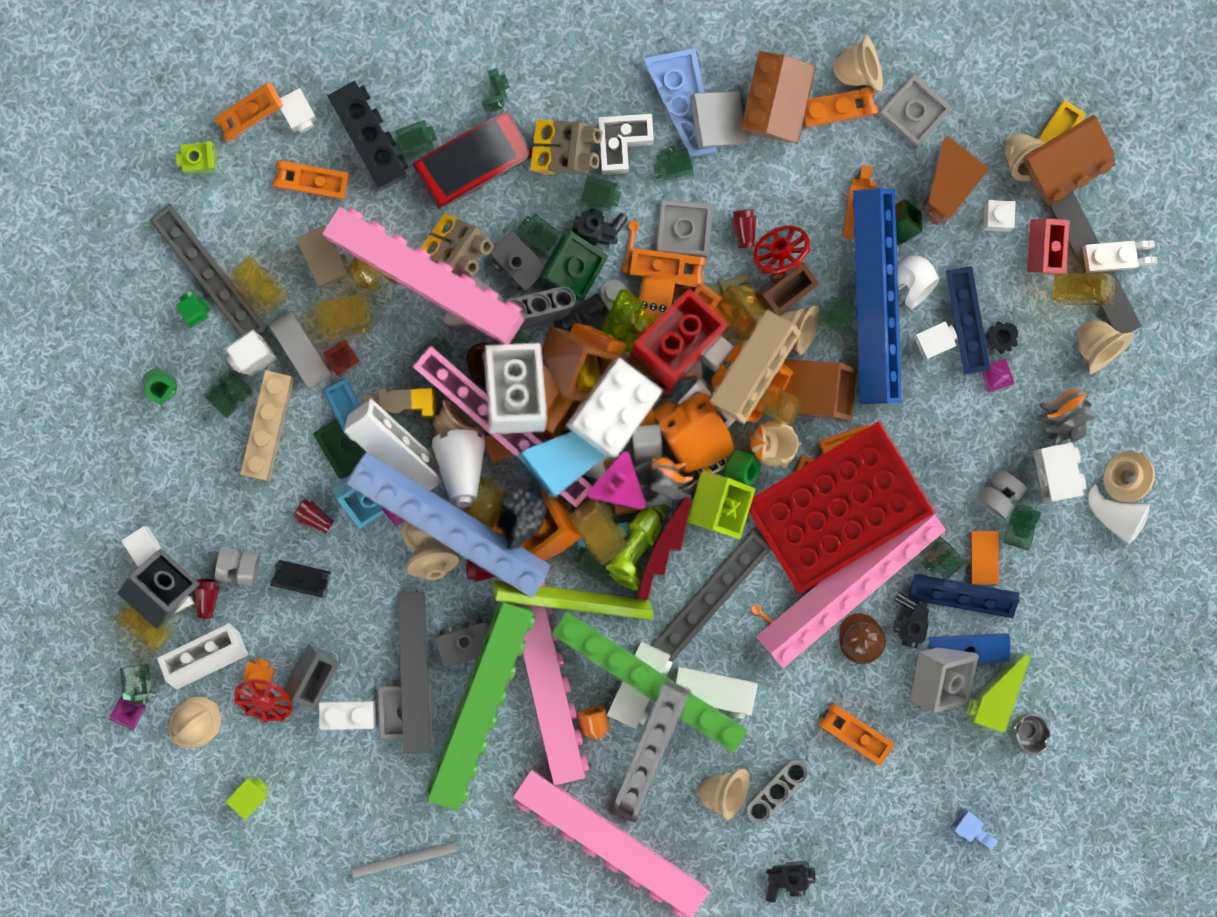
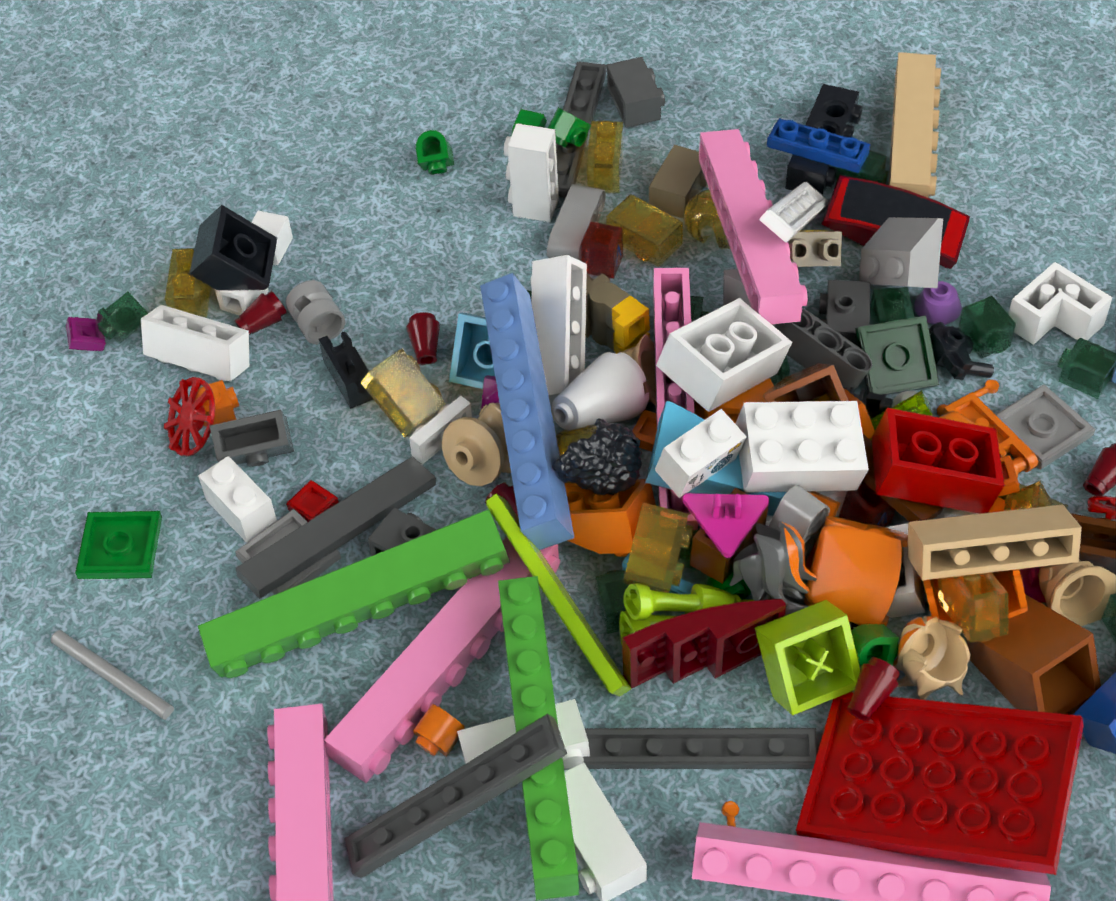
camera: 55 degrees right, 35 degrees down
tan piece [168,697,222,748] -> none
lime brick [176,141,217,174] -> none
clear green wheel [202,368,253,419] -> none
orange plate [214,83,284,143] -> none
lime brick [226,776,270,820] -> none
tan brick [240,370,295,481] -> none
orange plate [272,160,350,200] -> none
white brick [280,88,317,133] -> none
clear green bracket [481,68,510,112] -> none
dark tan hips [530,120,603,175] -> none
none -> green tile [75,511,162,579]
none -> red tile [286,480,339,522]
none -> clear yellow brick [361,348,446,438]
none -> white plate [409,396,472,465]
none -> green plate [548,107,591,148]
none -> dark grey brick [607,57,665,128]
none -> white brick [655,409,747,498]
none -> white tile [759,182,829,243]
none -> blue tile [767,118,870,173]
none -> dark red cone [847,657,900,721]
none -> light grey slope [859,217,943,288]
none -> tan brick [888,52,941,198]
none -> medium lavender cone [914,281,962,325]

